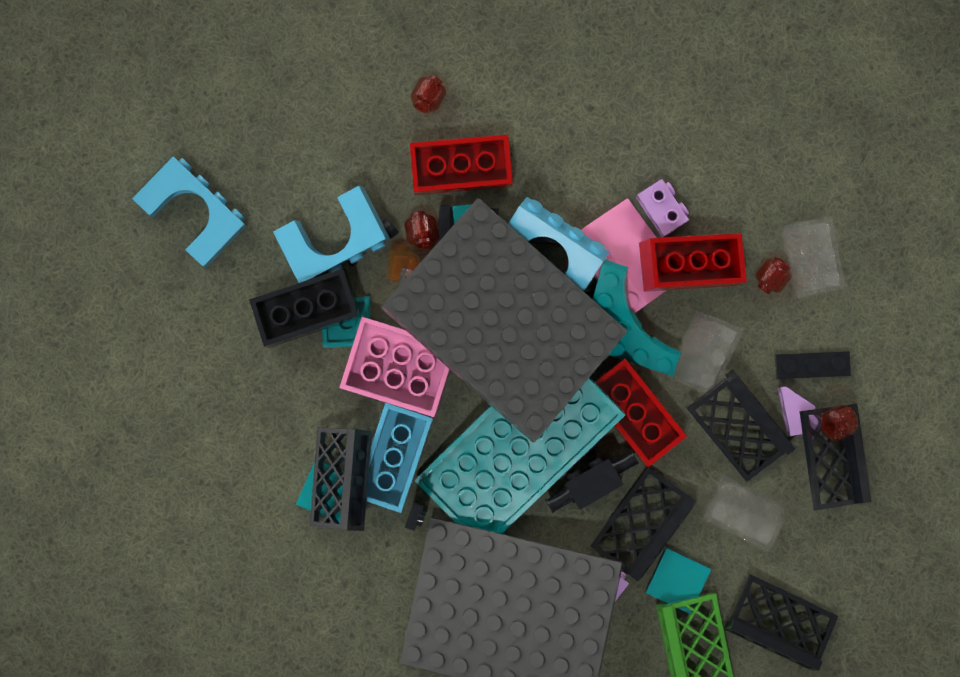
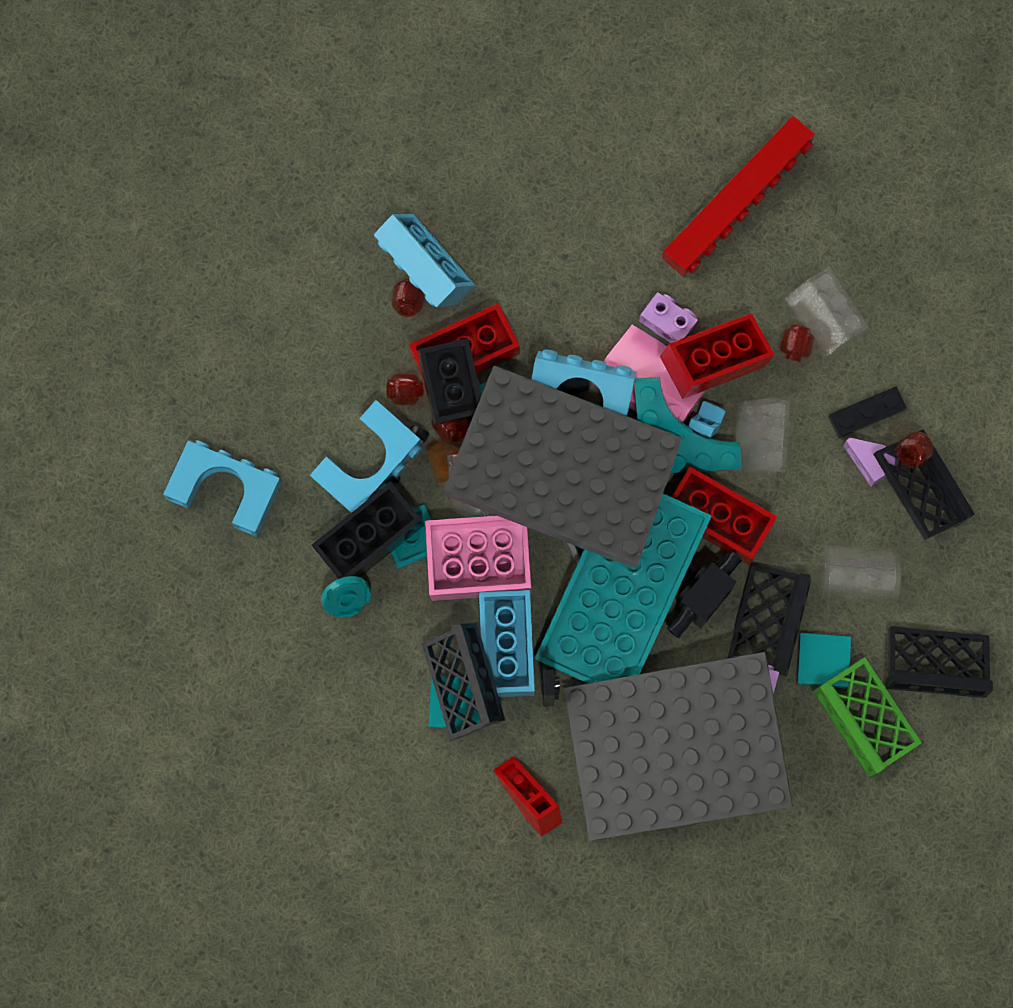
camera: 20 degrees left, 10 degrees down
black fence [687,369,795,482] -> none
none -> teal tile [321,576,372,618]
none -> medium azure brick [374,214,476,307]
none -> clear red head [386,373,424,405]
none -> black brick [417,338,481,425]
none -> red slope [494,757,562,837]
none -> red brick [662,116,815,277]
none -> medium azure bracket [688,401,726,438]

